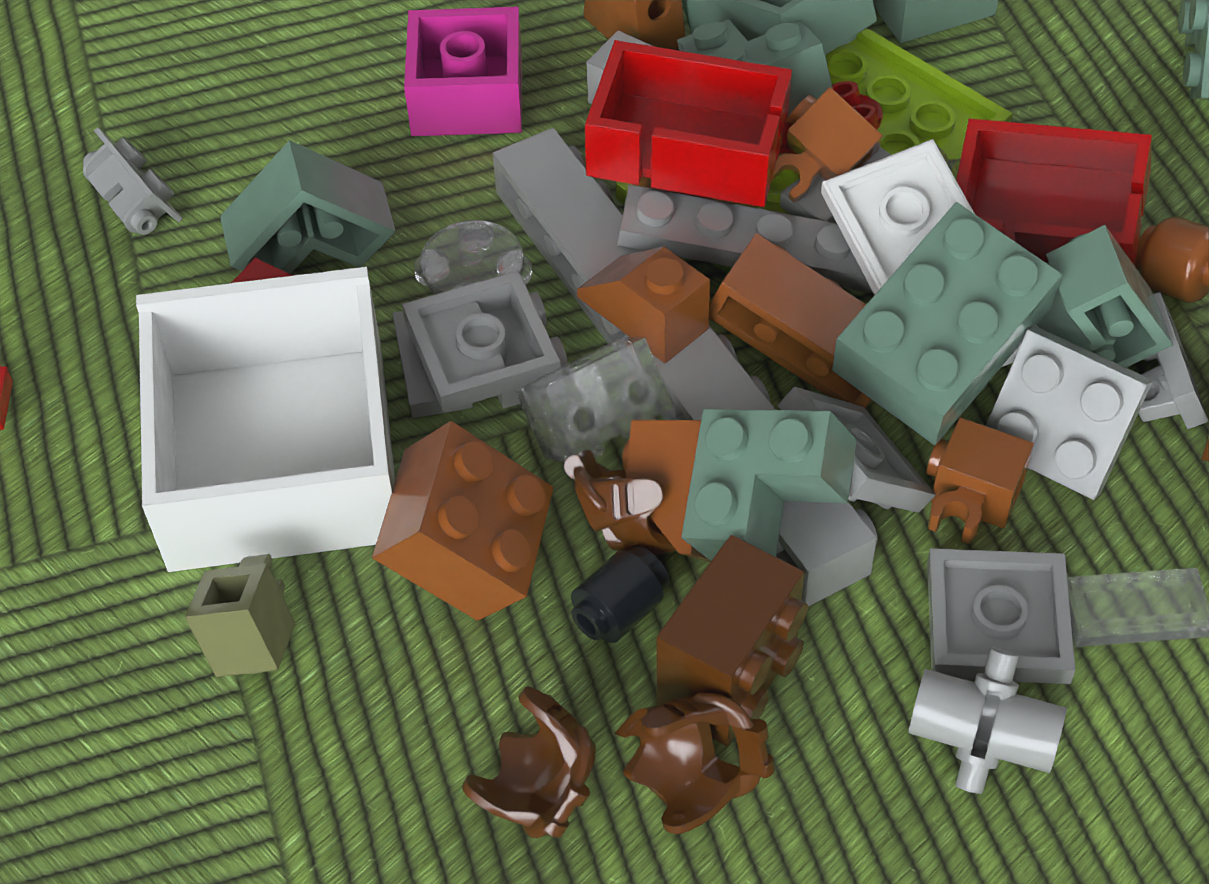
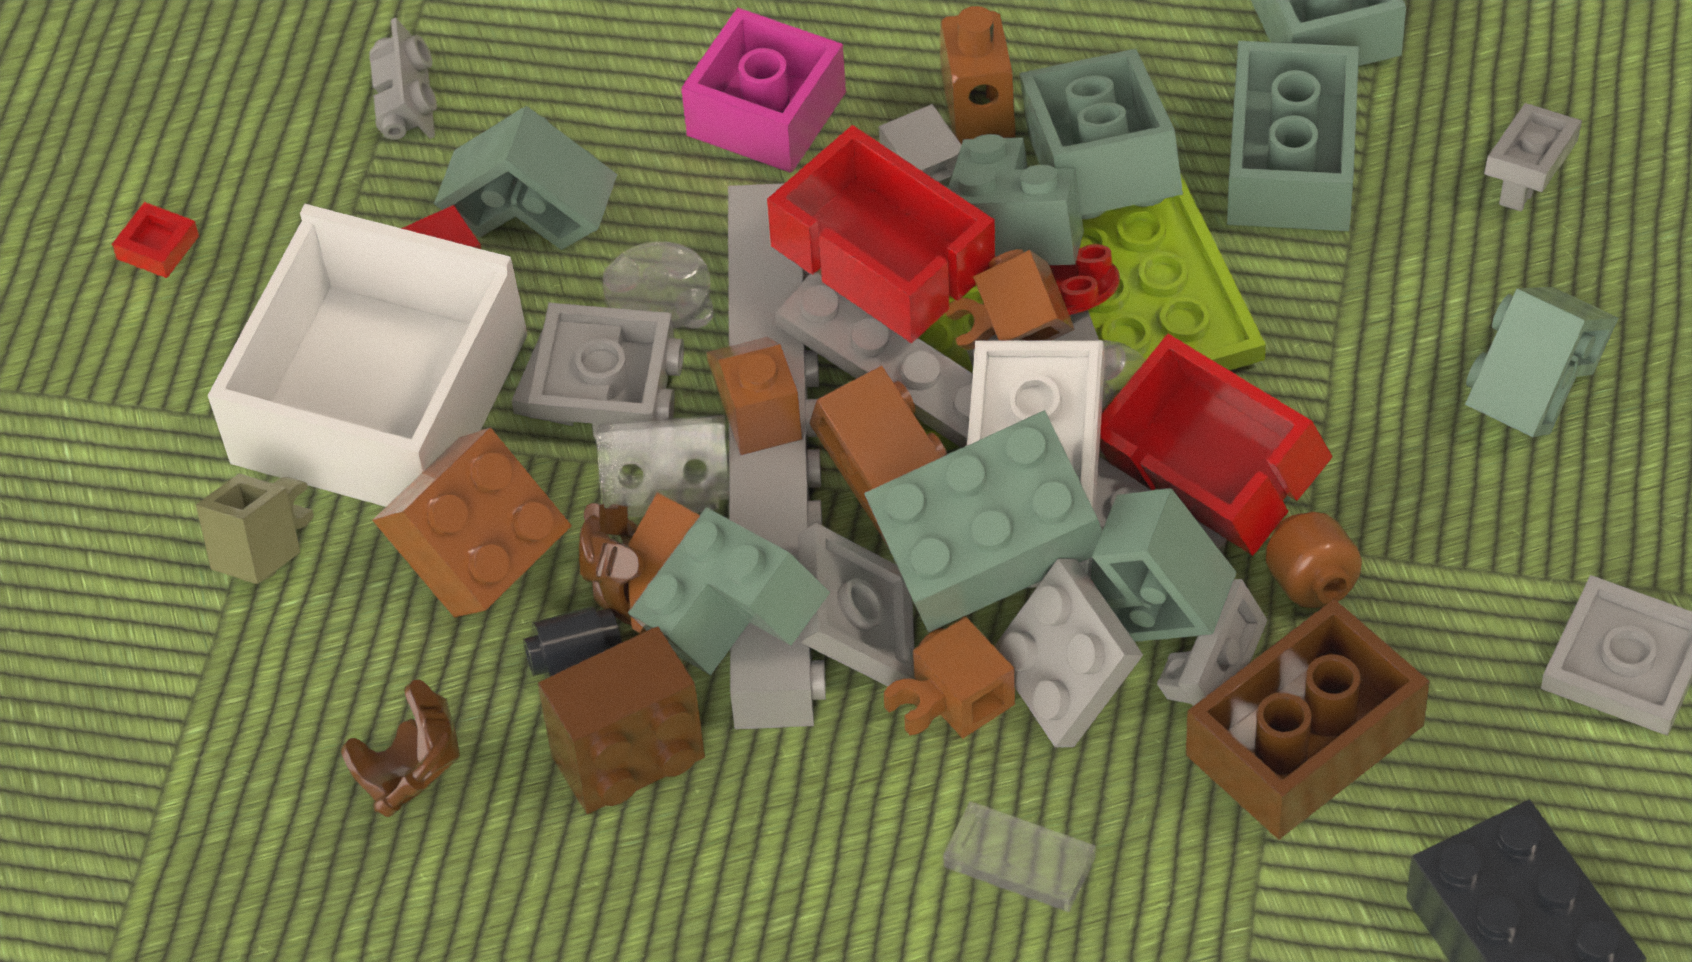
camera: 30 degrees right, 0 degrees up
reddish brown helmet [614,692,775,834] -> none
light grey pin [908,648,1067,794] -> none
light grey plate [927,548,1075,684] -> none

